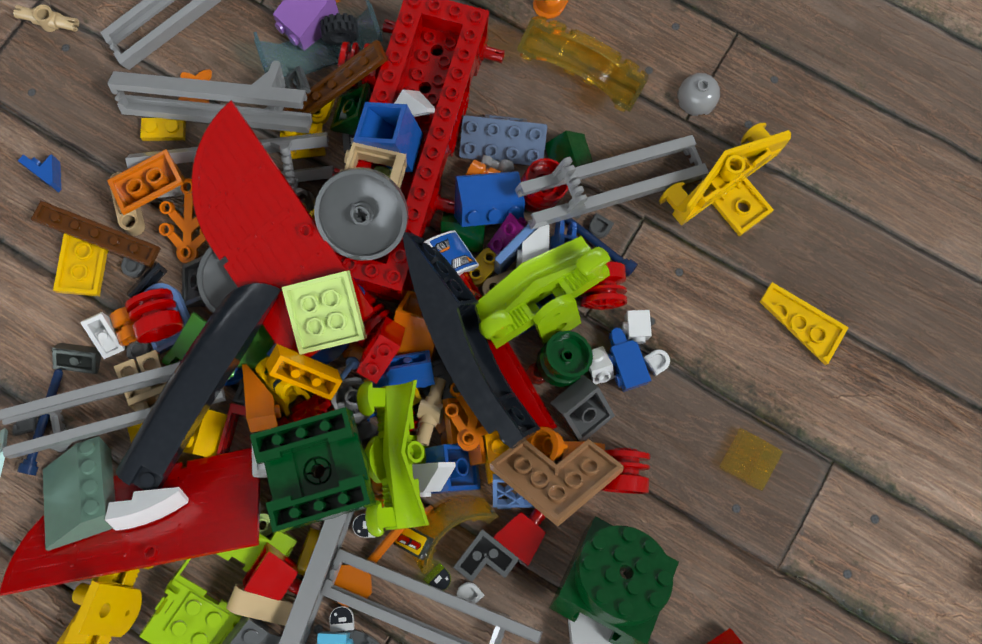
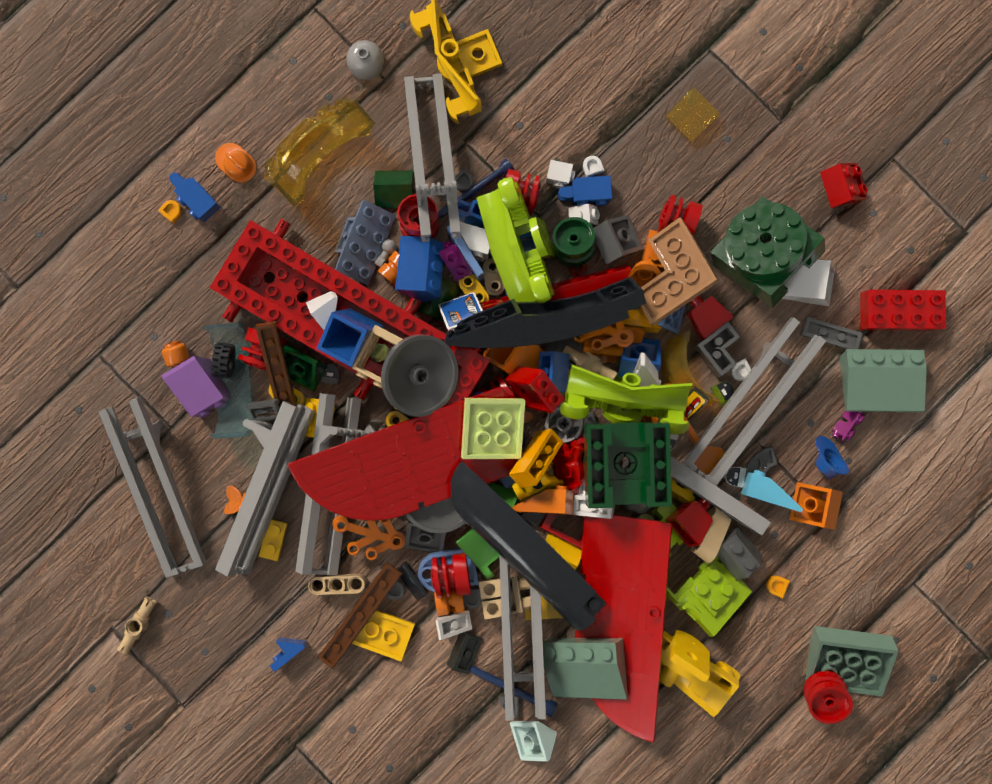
camera: 70 degrees left, 10 degrees up
white slope [105,487,189,531] -> none
orange slope [107,149,185,215] -> none
medium blue pin [340,357,359,382] -> none
yellow wing [759,282,849,365] -> none

